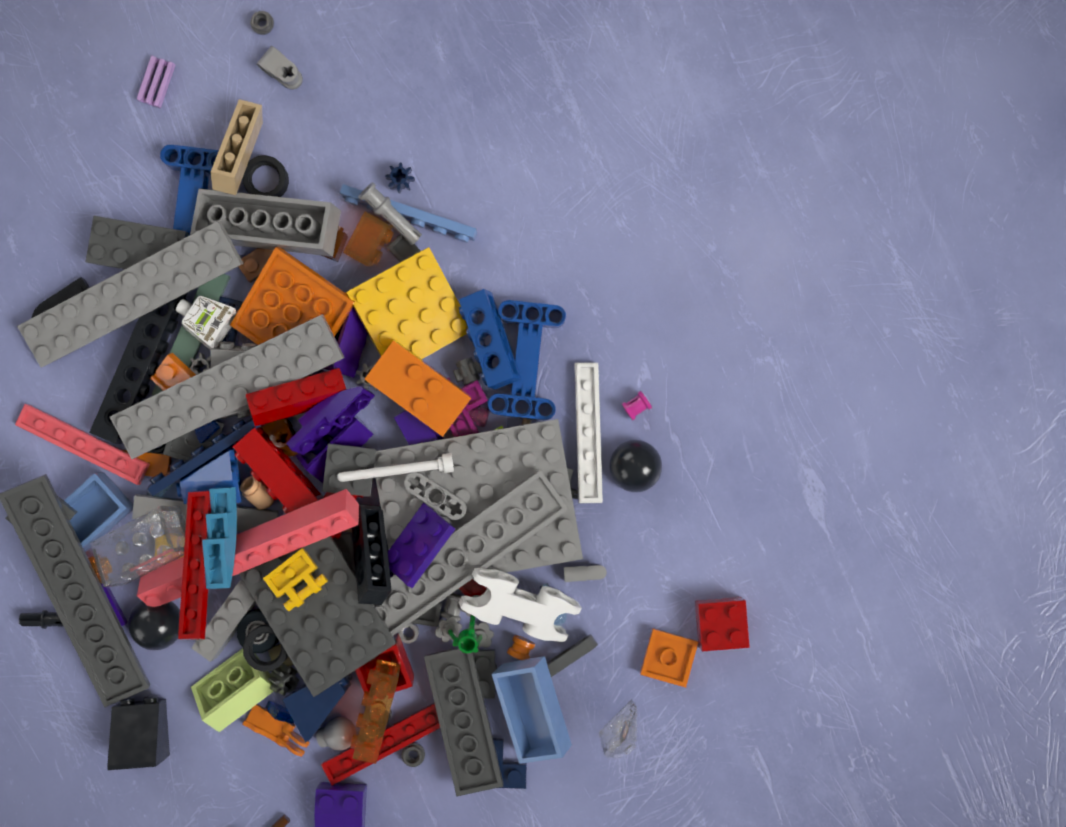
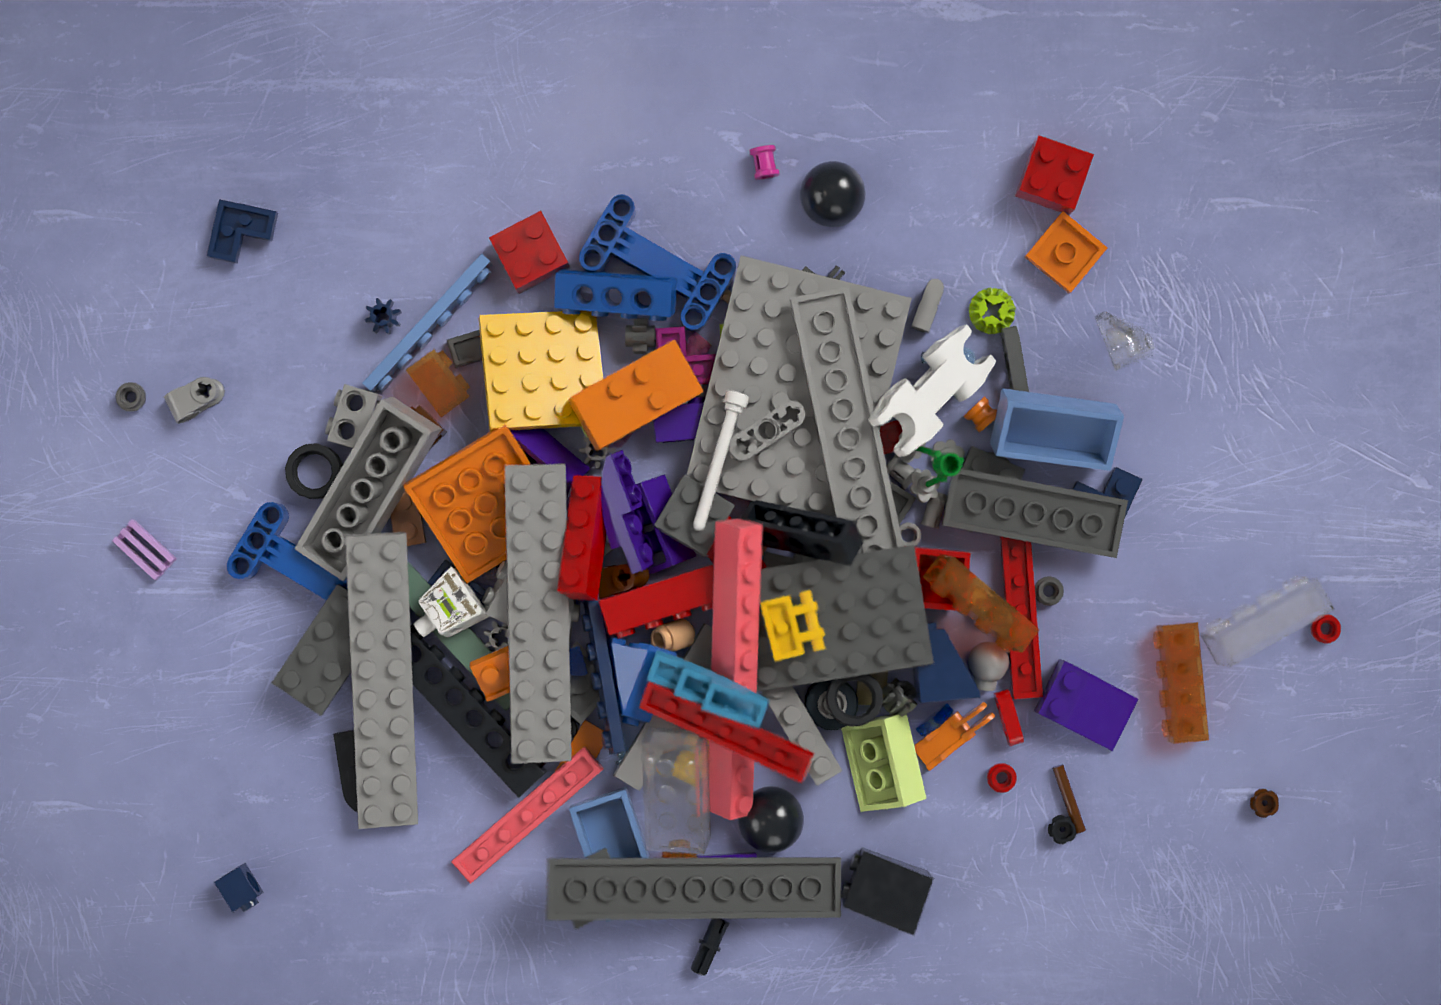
camera: 65 degrees left, 0 degrees up
tan brick [211,99,263,195] -> none
light grey pin [358,182,422,245] -> none
dark purple plate [388,502,455,588] -> none
white tile [574,363,603,503] -> none
none -> dark blue plate [207,199,278,264]
none -> light grey brick [325,384,382,448]
none -> red brick [489,211,570,294]
none -> light grey pin [920,492,947,529]
none -> lime gear [969,287,1016,334]
none -> red plate [987,763,1017,793]
none -> red beam [994,689,1024,746]

